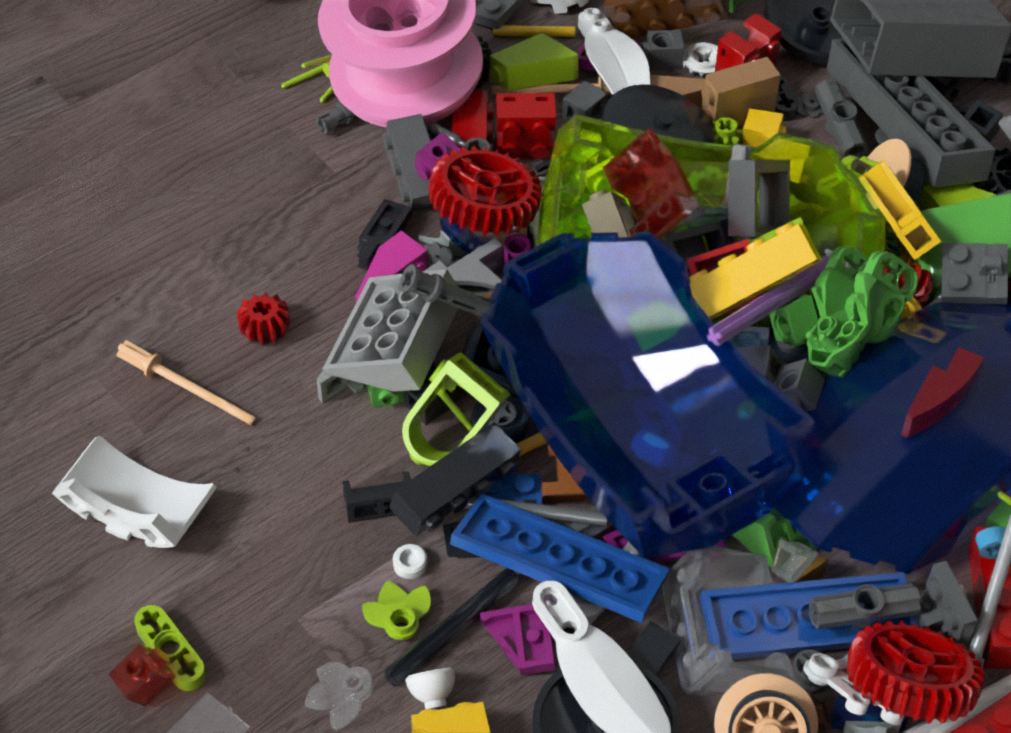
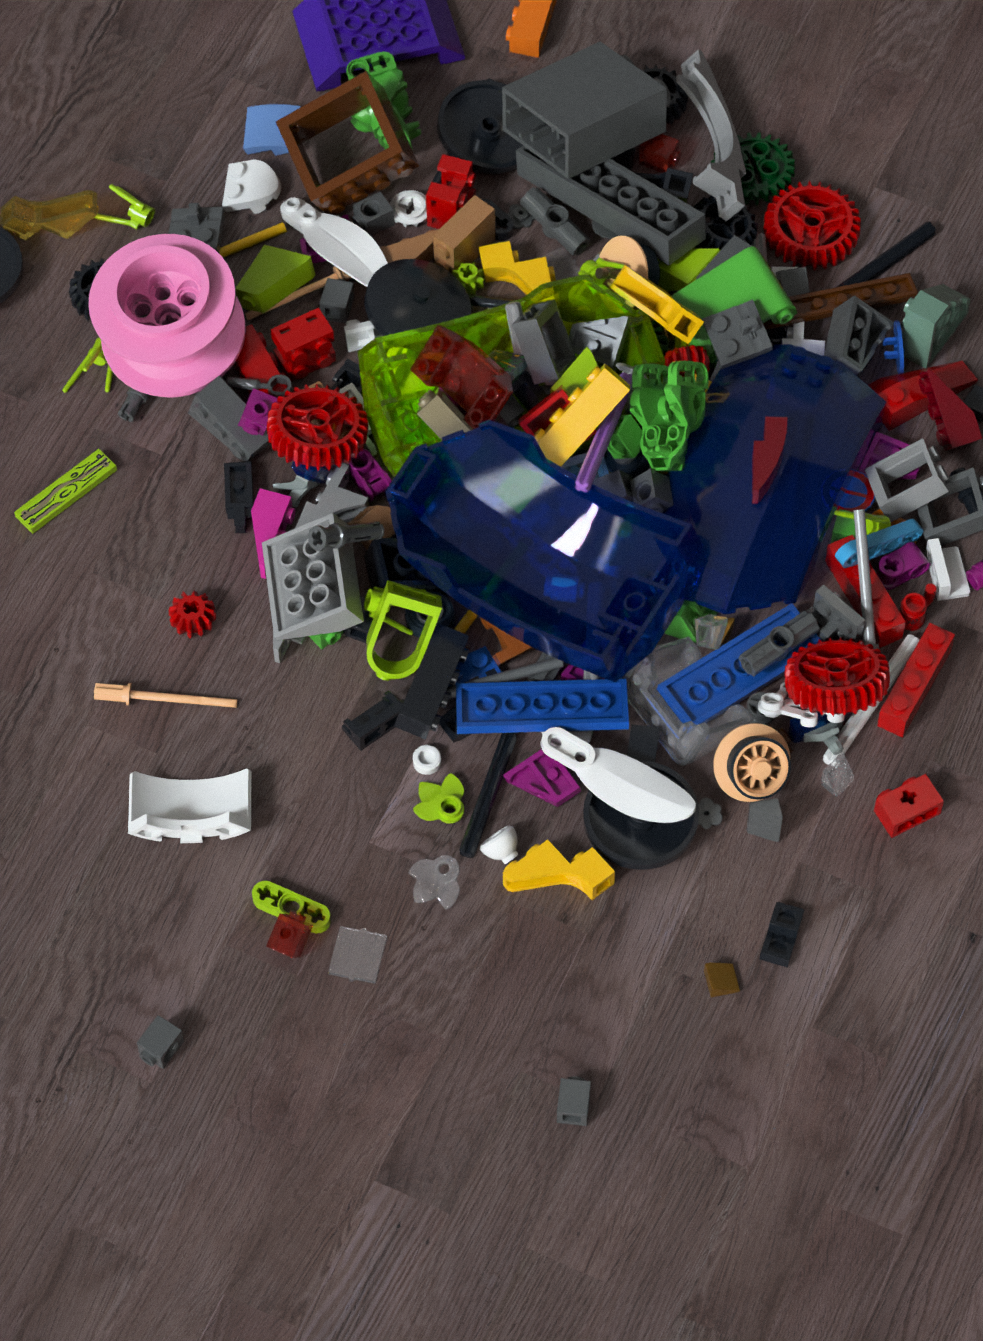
camera: 25 degrees left, 10 degrees up
dark grey plant [424,242,454,267] -> none
none -> lime tile [14,449,117,534]
none -> dark grey wing [569,316,632,367]
none -> clear red brick [639,134,681,173]

